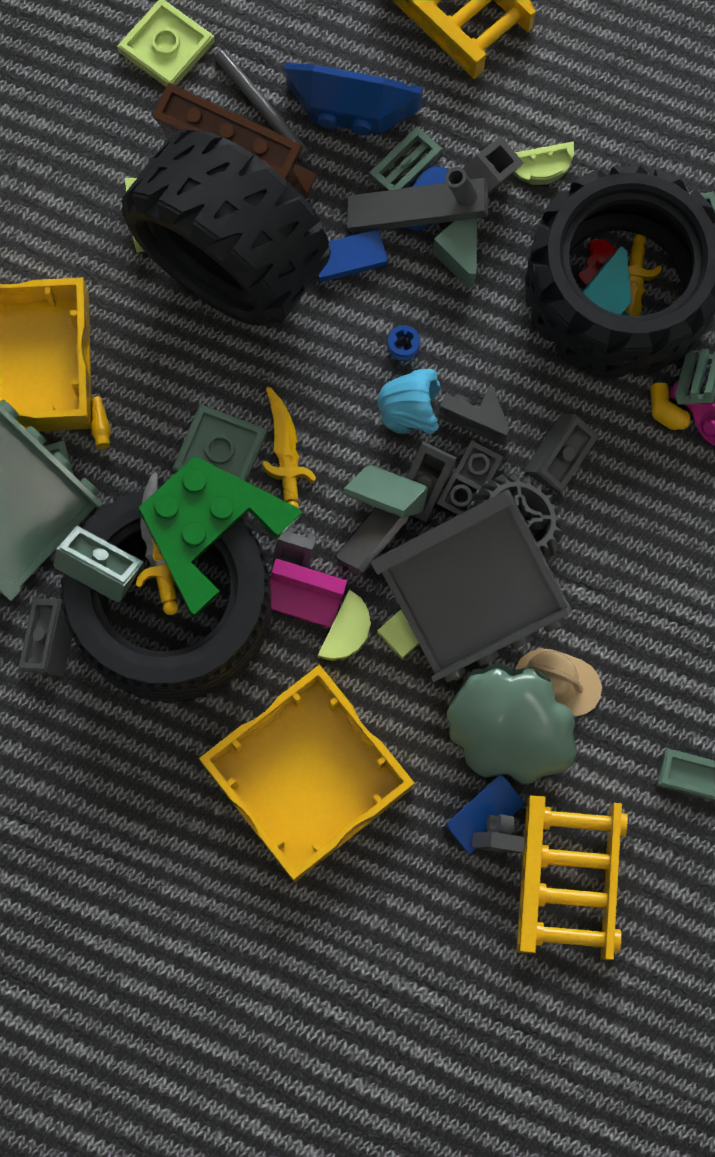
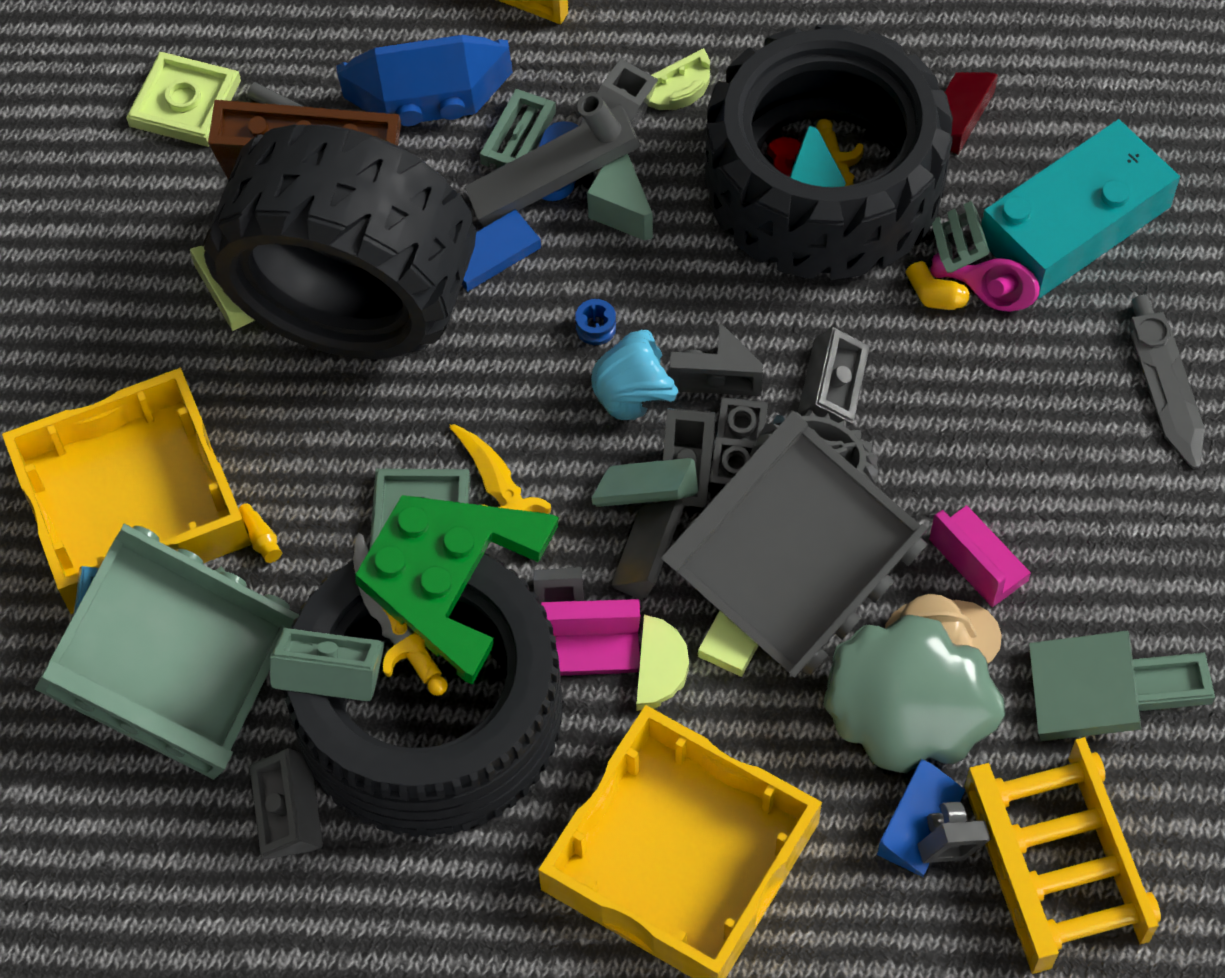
camera: 15 degrees left, 15 degrees down
none -> dark pink panel [929,505,1031,608]
none -> sand green tile [1029,630,1142,741]

